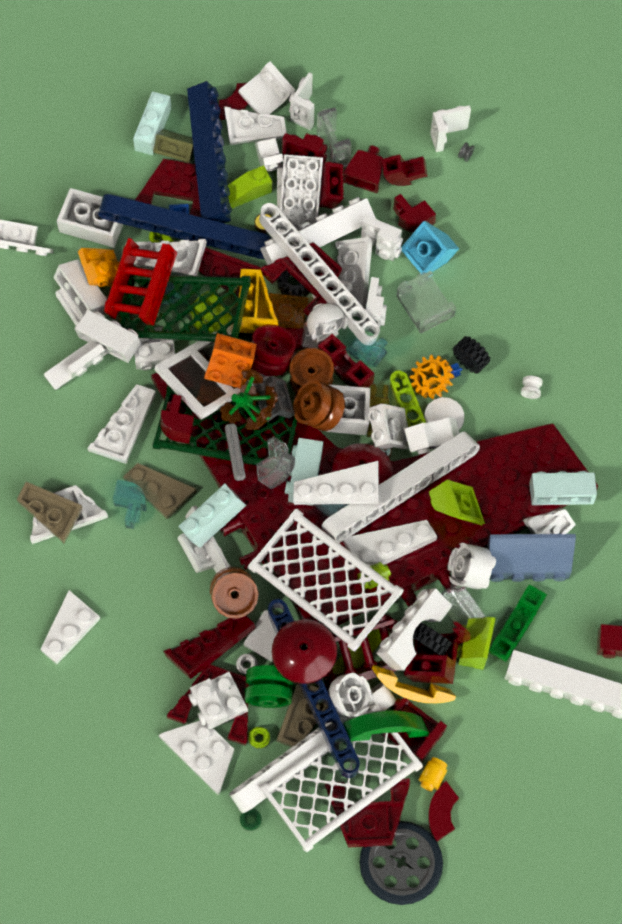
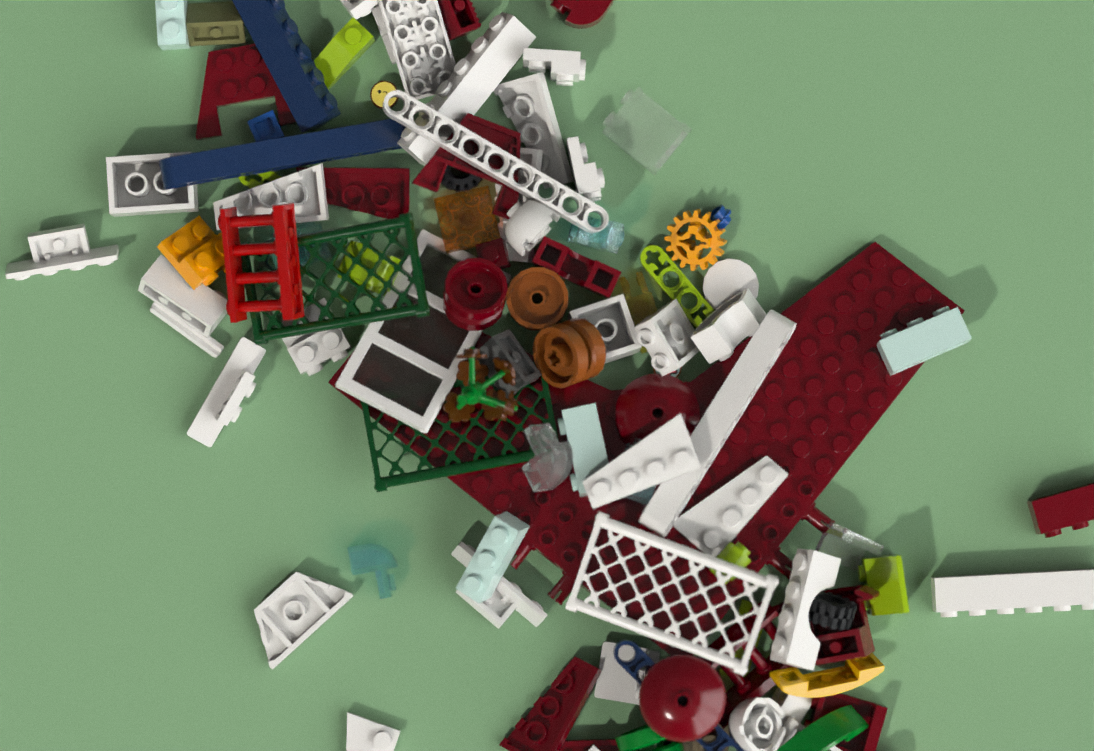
camera: 20 degrees left, 20 degrees up
dark tan wing [17,482,83,544] -> none
white brick [74,310,141,363] -> none
white wing [87,384,156,464] -> none
dark tan wing [123,463,196,519] -> none
dark red brick [160,394,194,444] -> none
orange bracket [204,333,257,389] -> none
dark orange wheel [209,566,259,619] -> none
light grey axle [225,424,246,481] -> none
white plate [236,654,258,675] -> none
yellow wedge [239,269,278,333] -> none
medium azure slope [401,221,459,277] -> none
lime slope [429,480,485,525] -> none
white brick [448,543,496,590] -> none
black tyre [453,336,490,374] -> none
sand blue slope [487,534,576,582] -> none
green slope [489,584,547,662] -> none
white wheel [521,376,543,399] -> none
white wing [523,508,576,534] -> none

